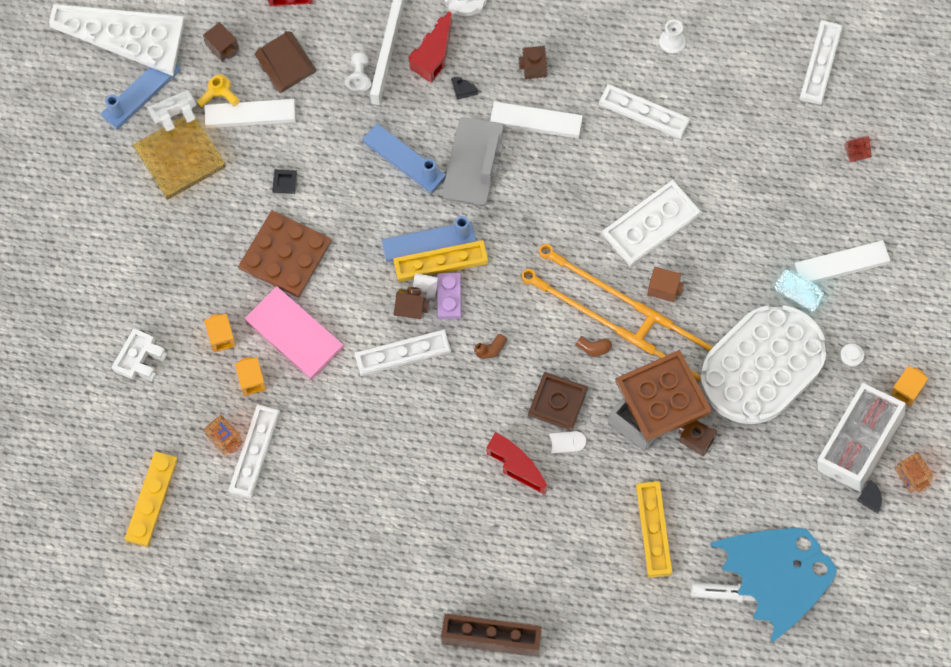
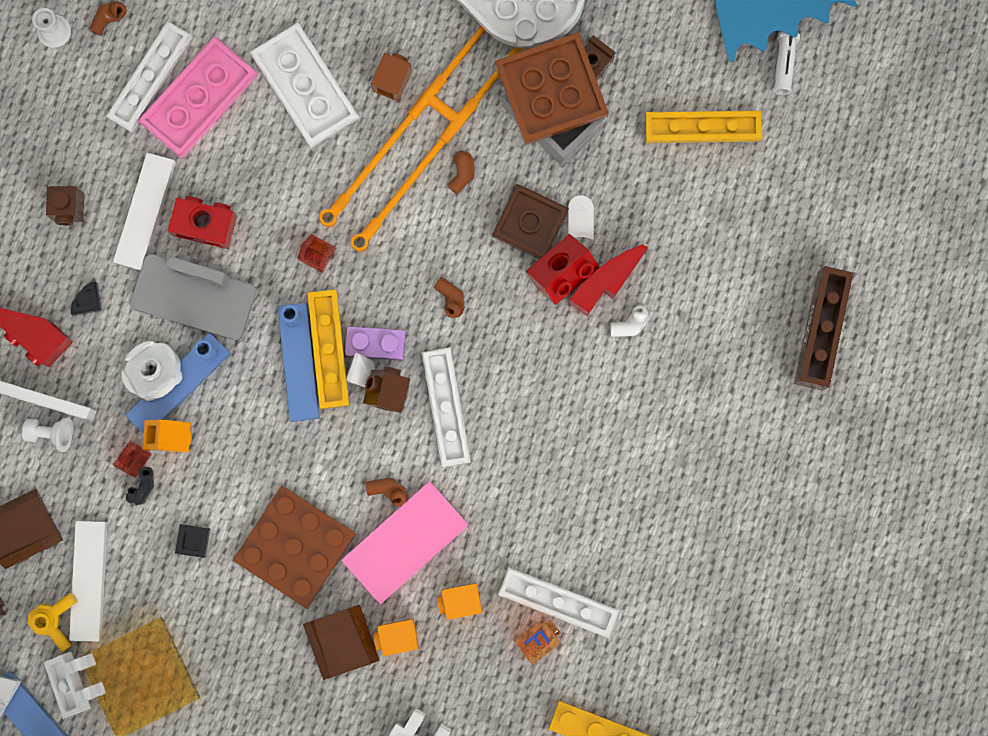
camera: 90 degrees left, 15 degrees up
none -> dark orange arm [88,1,127,36]
none -> clear red slope [113,440,152,478]
none -> white plate [122,341,183,402]
none -> black arm [126,467,154,506]
none -> bright pink tile [138,36,258,159]
none -> light orange brick [142,419,192,452]
none -> red brick [168,196,237,250]
none -> clear red slope [297,234,337,273]
none -> reddish brown slope [303,605,380,680]
none -> dark orange arm [365,477,408,506]
none -> red brick [526,234,600,305]
none -> white arm [610,305,649,337]

